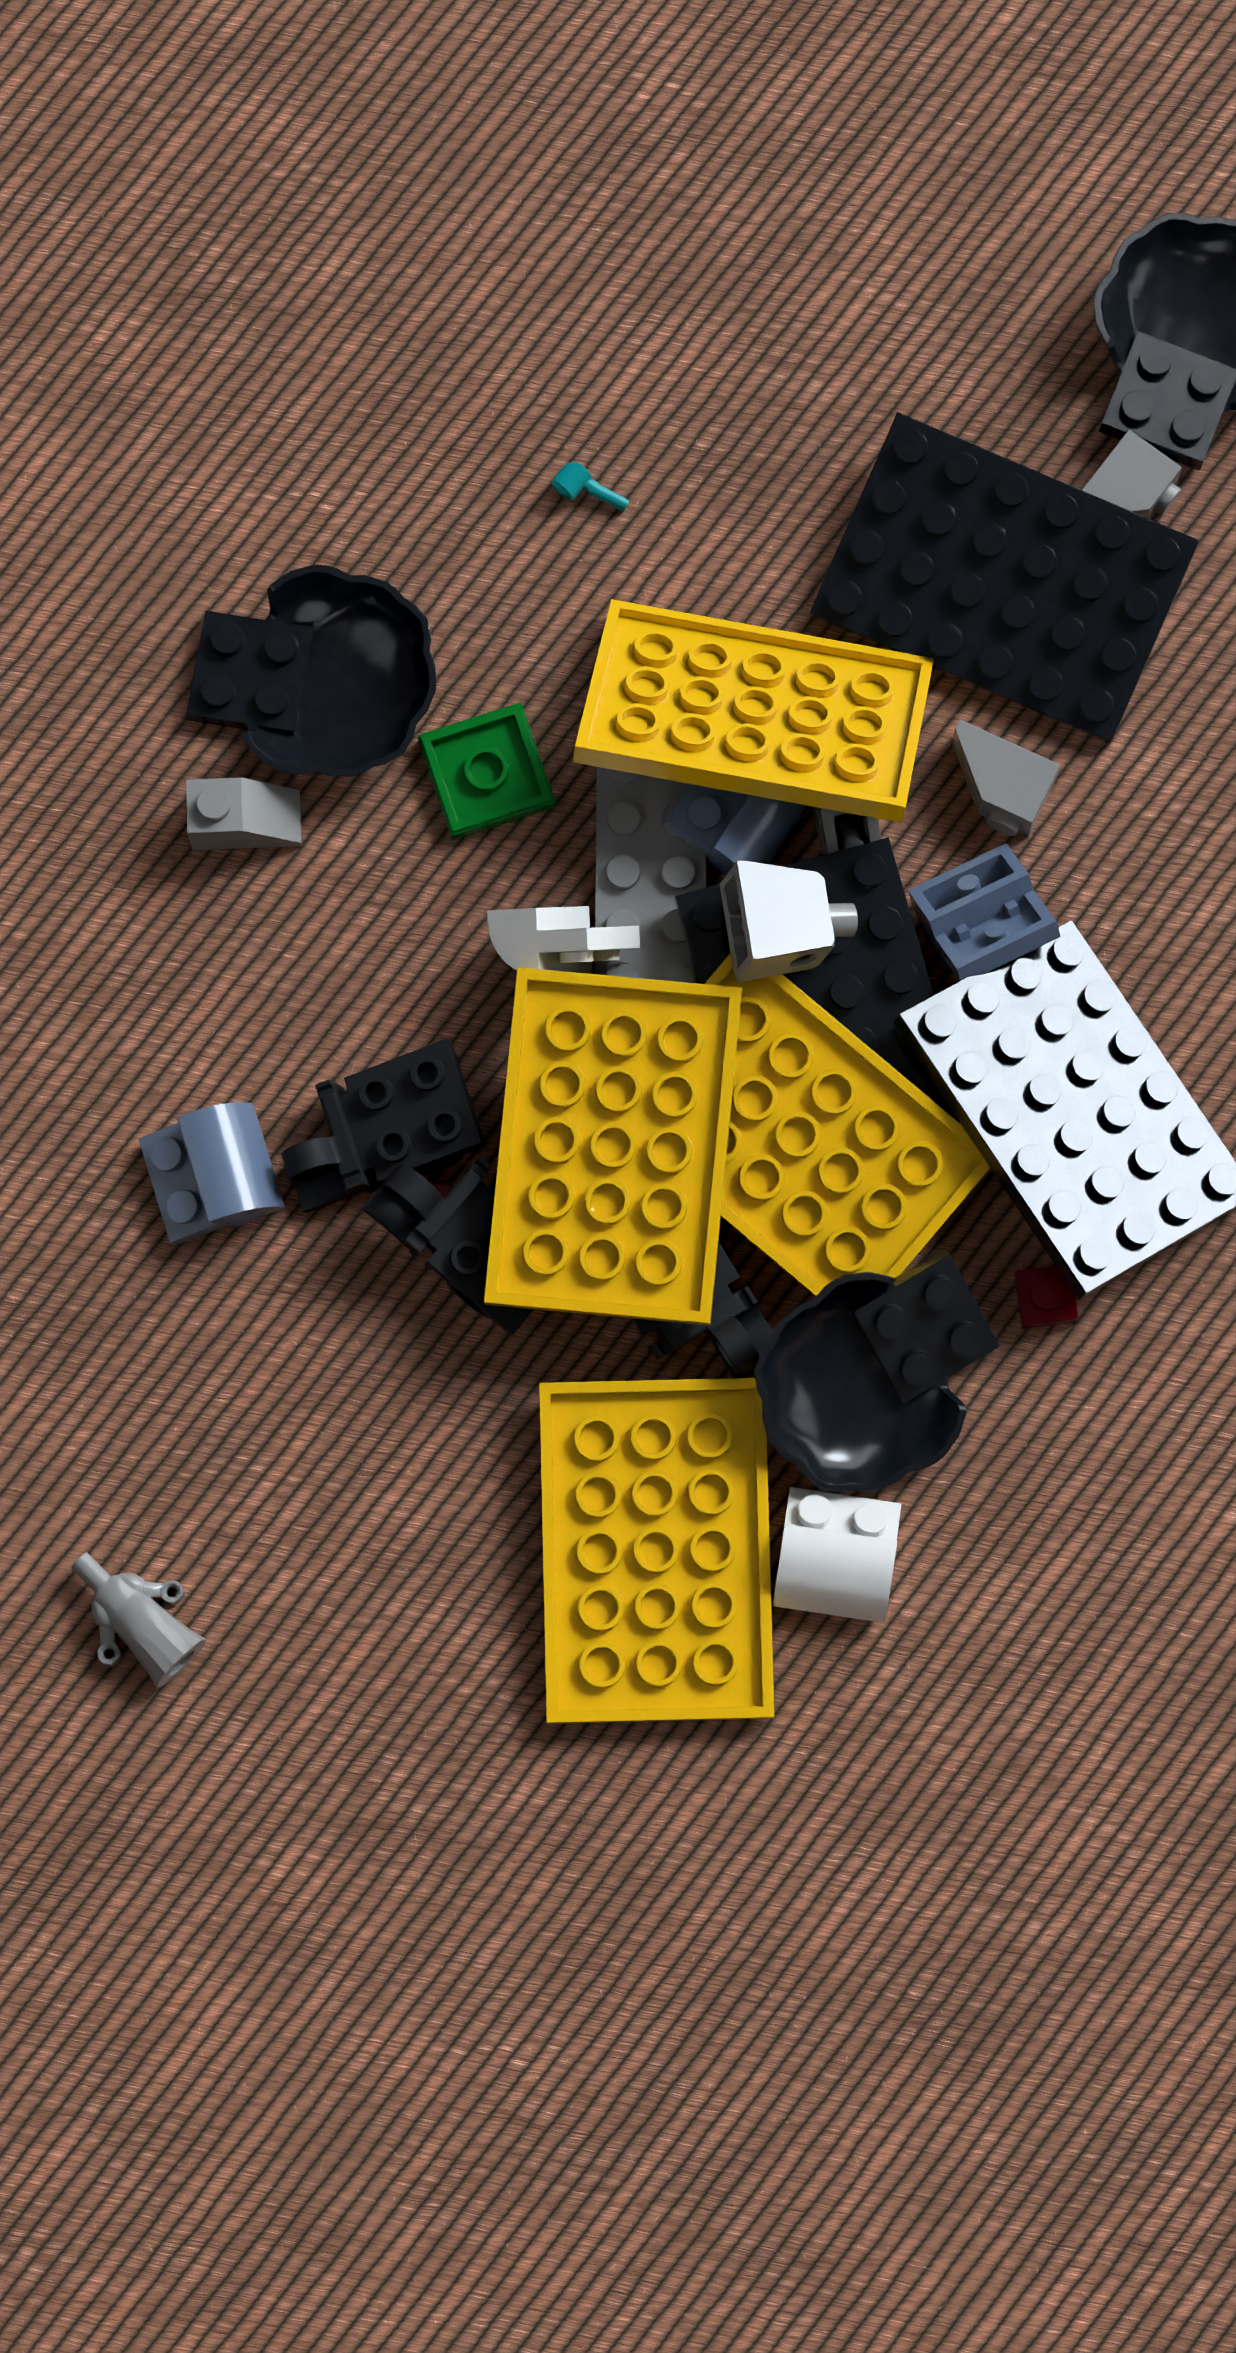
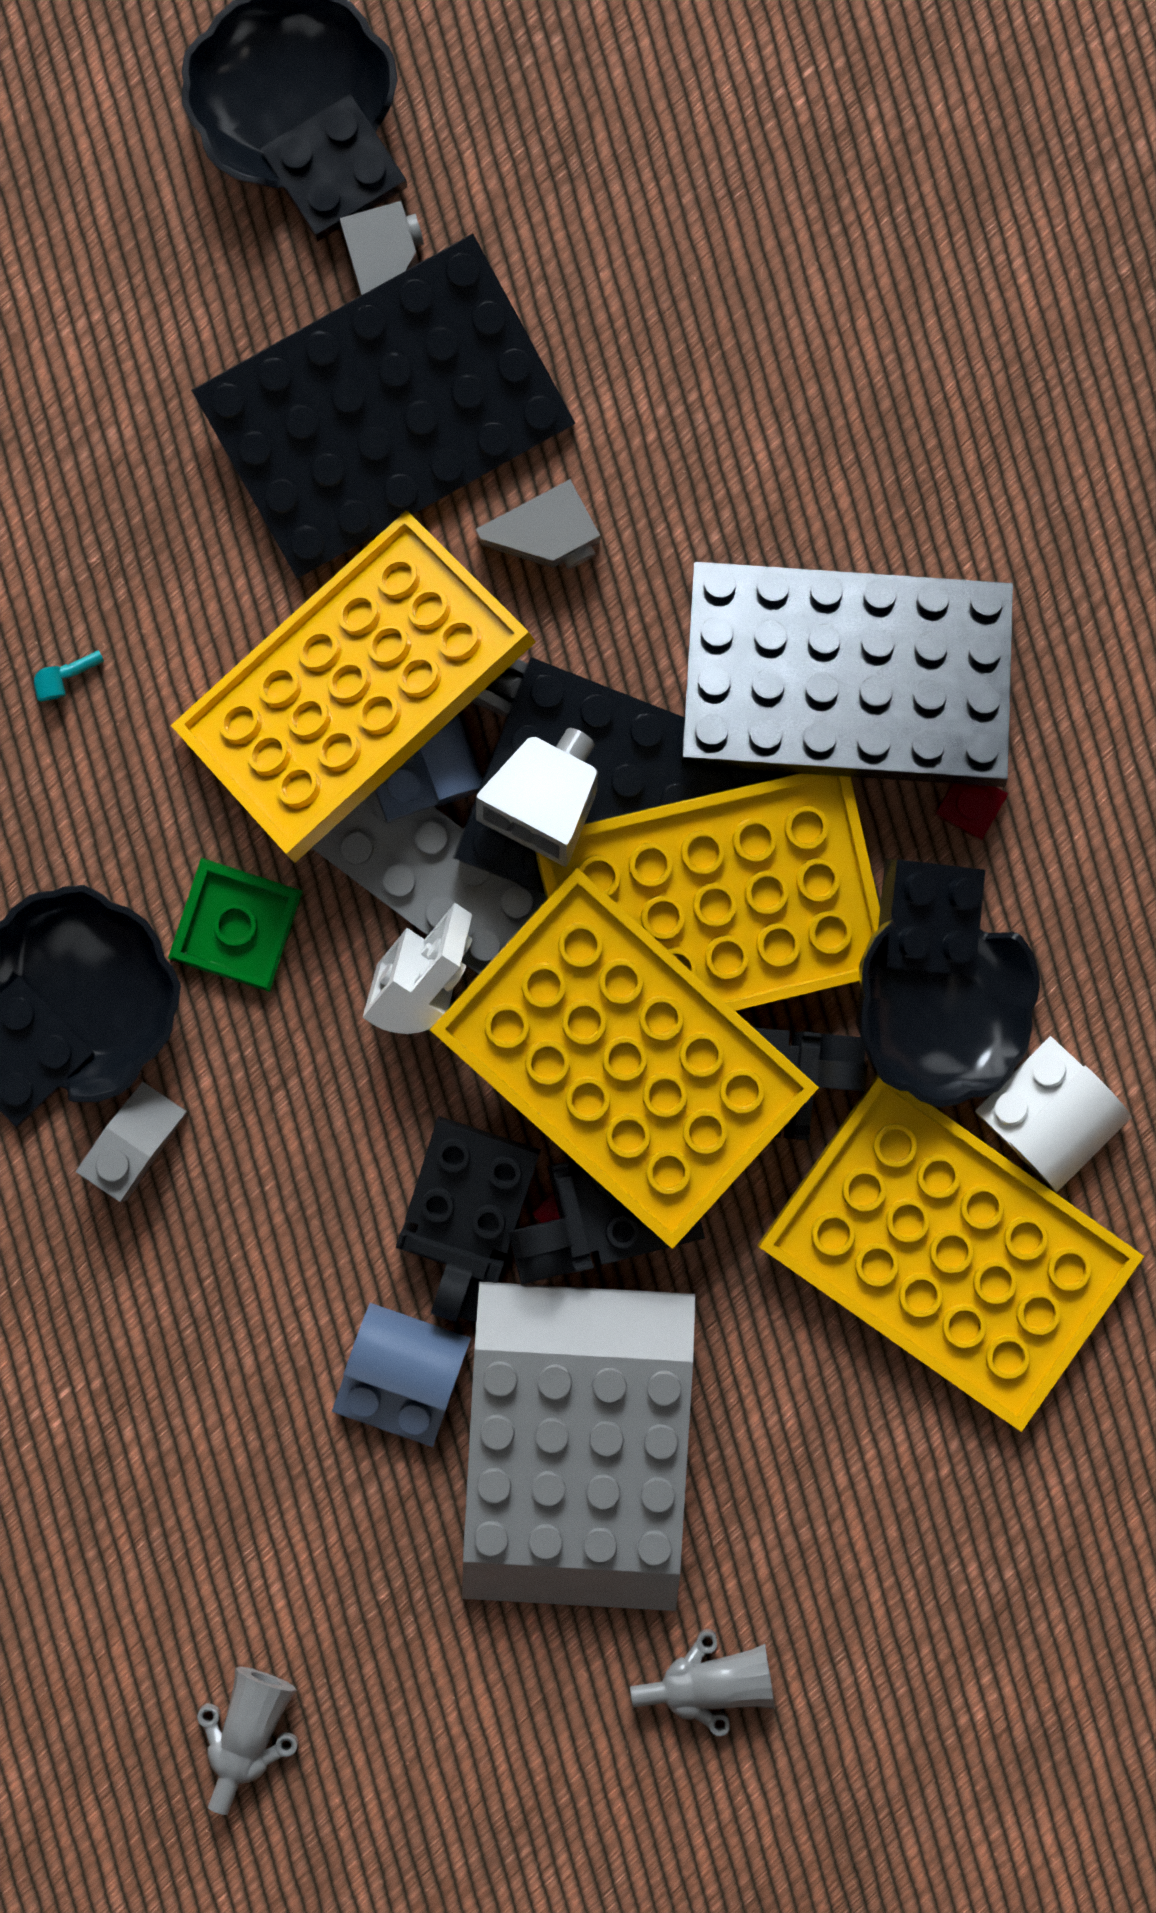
camera: 55 degrees left, 10 degrees up
sand blue brick [908,843,1061,981] -> none
none -> light grey slope [462,1282,695,1611]

